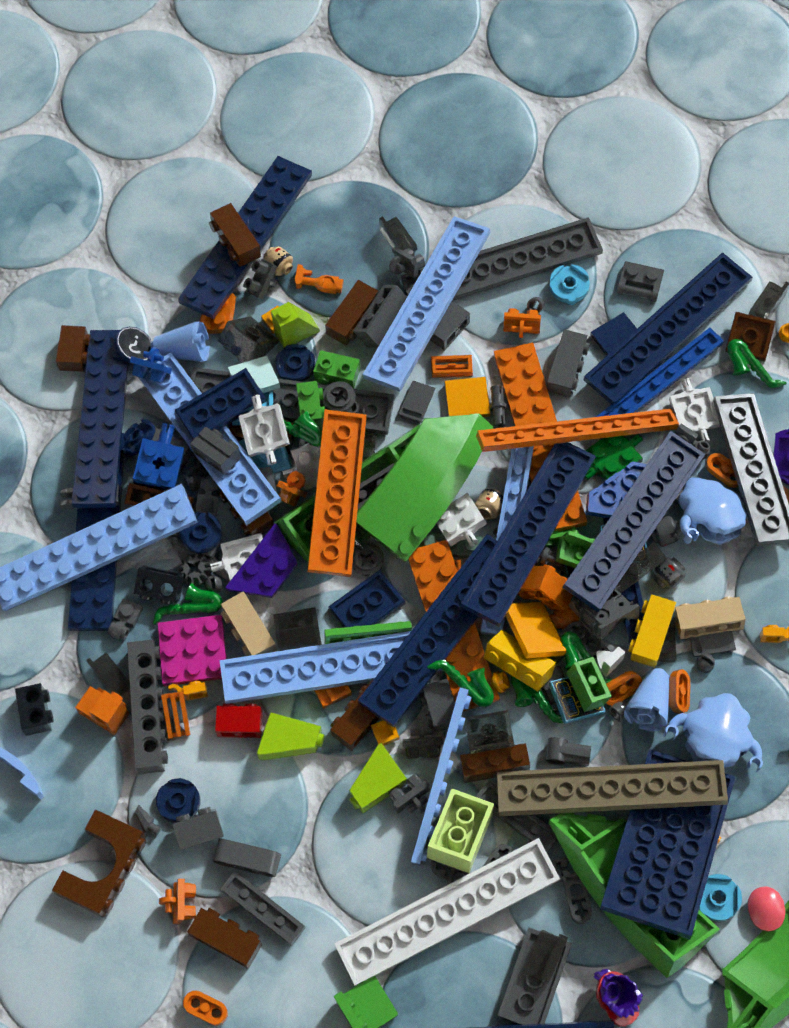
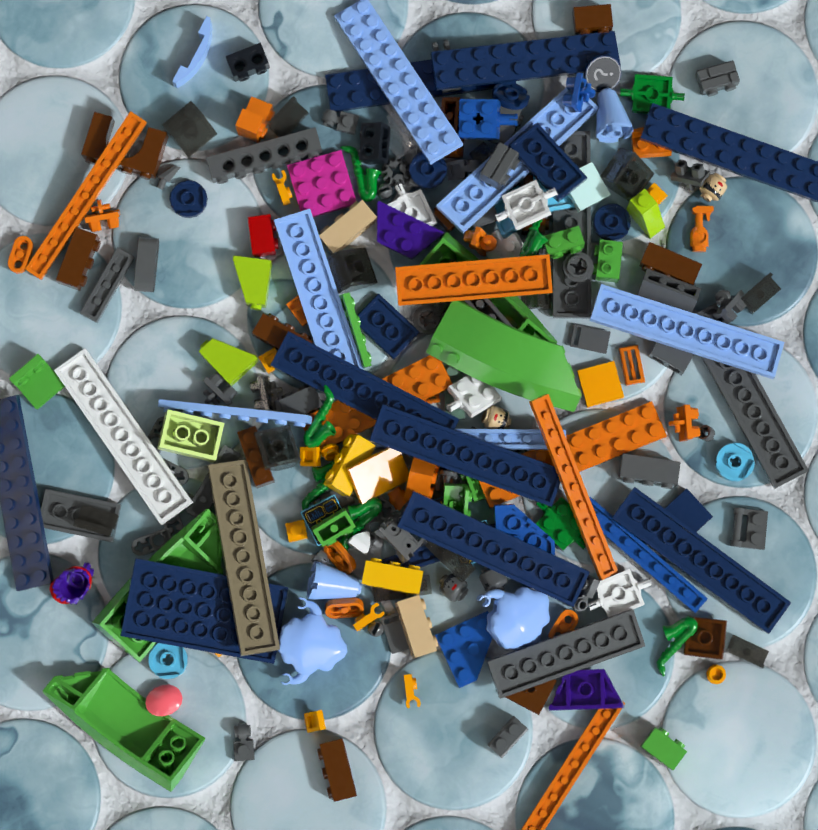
camera: 80 degrees right, 15 degrees up
orange tile [161,691,191,739] -> none
dark grey brick [172,806,224,850] -> none
reddish brown brick [209,203,261,267] -> none
dark grey pin [490,385,507,428] -> none
dark grey piece [545,737,591,766] -> none
none -> orange plate [25,111,147,280]
none -> clear smoke slope [162,101,217,158]
none -> light orange plate [285,519,308,543]
none -> light orange plate [300,446,321,467]
none -> light orange plate [353,603,385,632]
none -> blue plate [435,611,492,688]
none -> green plate [620,74,685,114]
none -> dark grey brick [695,60,740,97]

